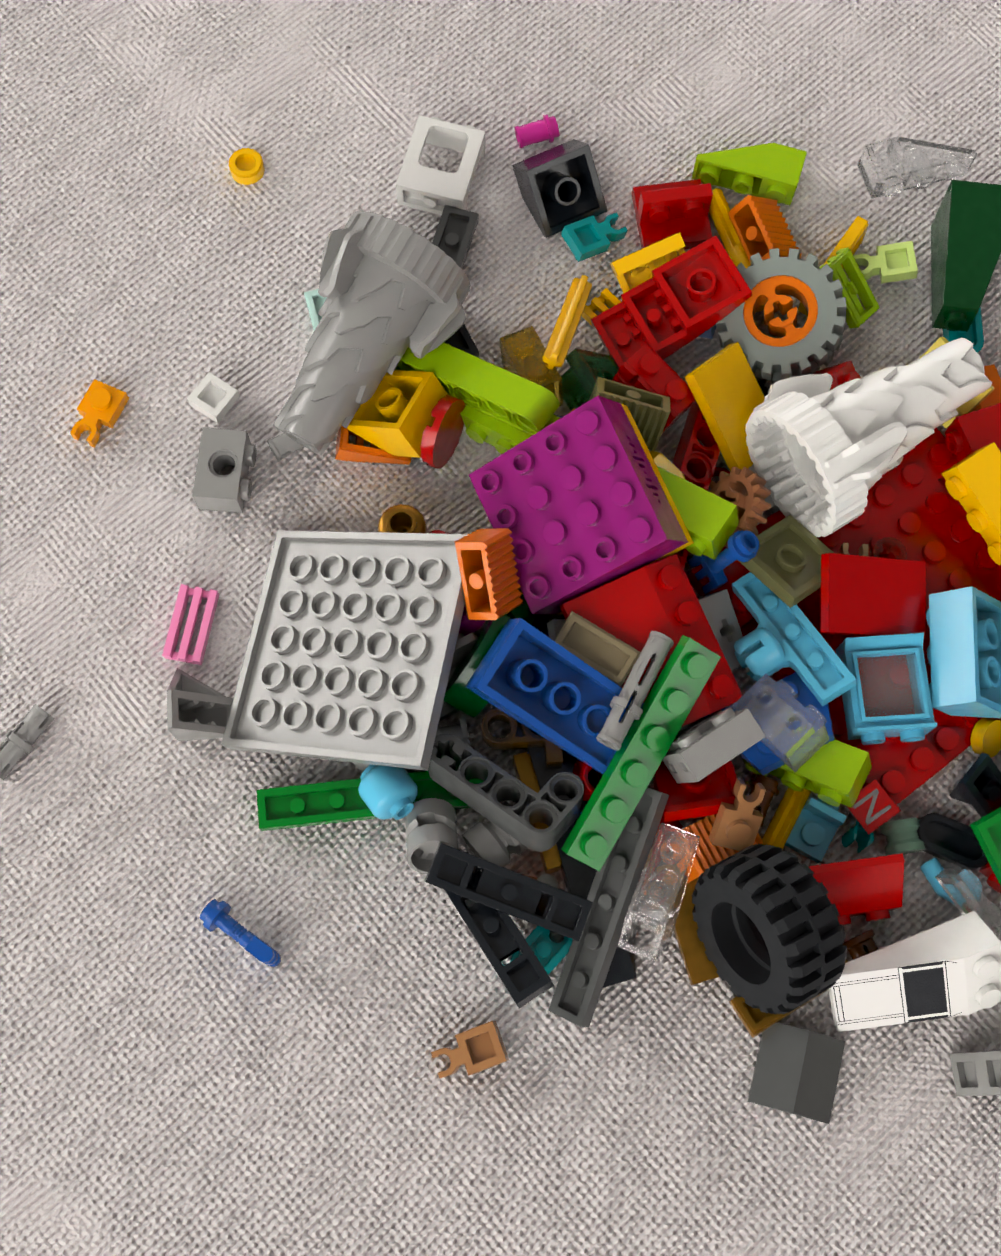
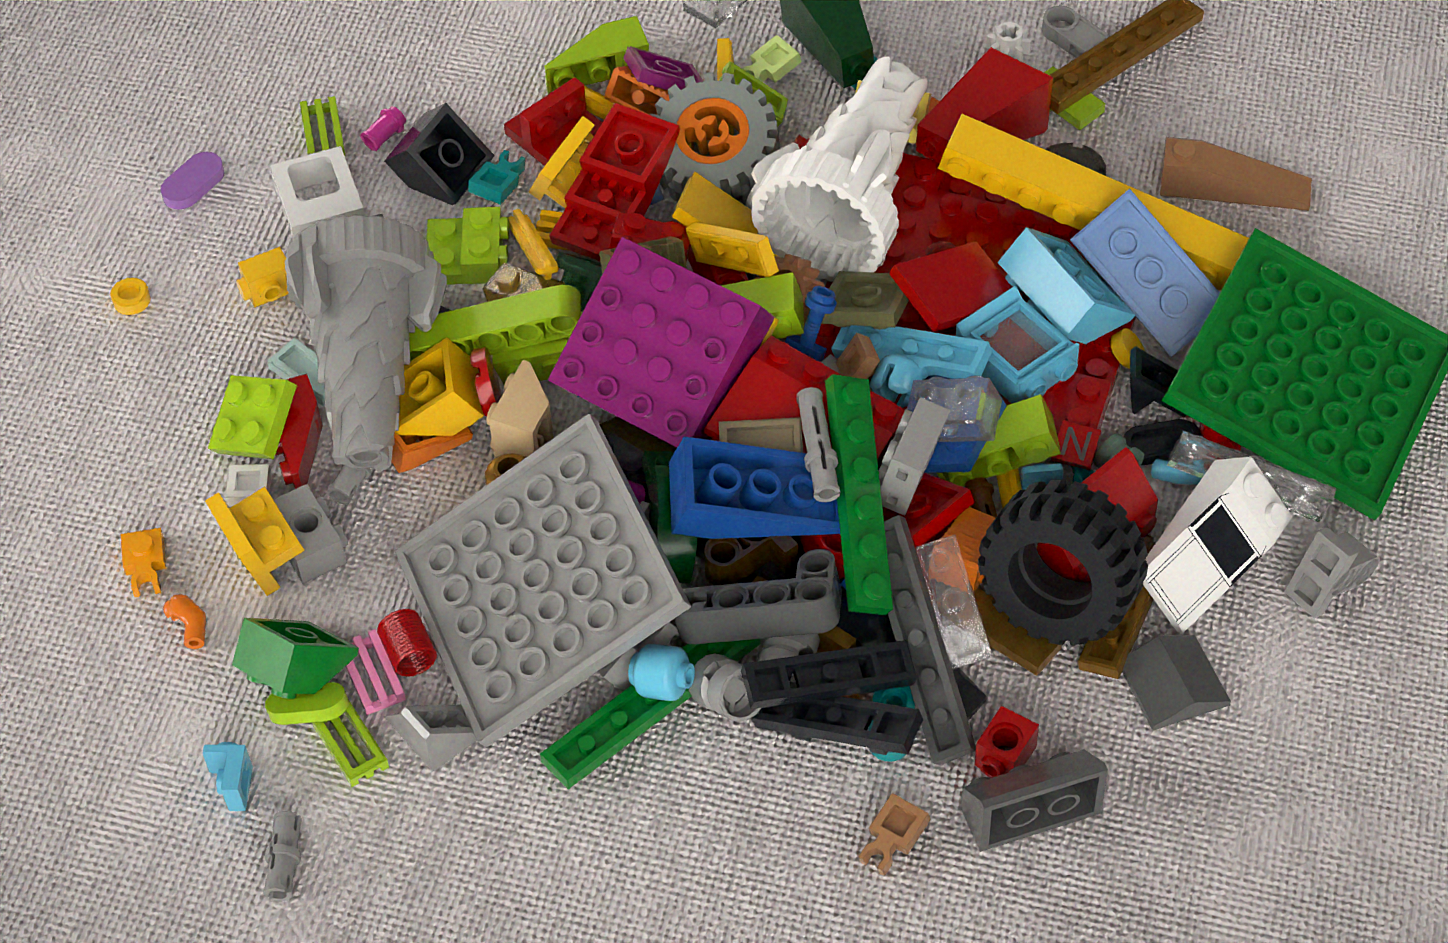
camera: 30 degrees left, 20 degrees down
blue hinge [200,899,281,967] -> none
orange brick [454,528,523,620] -> none
medium nougat plate [709,778,766,851] -> none
none -> medium lavender tile [160,152,224,210]
none -> orange arm [163,594,206,649]
none -> medium azure bracket [202,742,253,811]
none -> yellow bracket [205,486,305,596]
none -> lime plate [208,375,297,460]
none -> green slope [232,618,359,699]
none -> yellow brick [236,247,288,307]
none -> lime tile [265,682,349,725]
none -> red slope [275,373,323,489]
none -> lime tile [300,96,346,156]
none -> lime tile [312,701,389,787]
none -> red piece [377,609,437,677]
none -> lime plate [426,207,509,285]
none -> tan slope [487,360,554,458]
none -> magenta tile [623,46,703,90]
none -> yellow tile [686,222,779,277]
none -> medium nougat plate [836,332,880,379]
none -> dark grey slope [961,749,1108,852]
none -> red brick [974,705,1039,778]

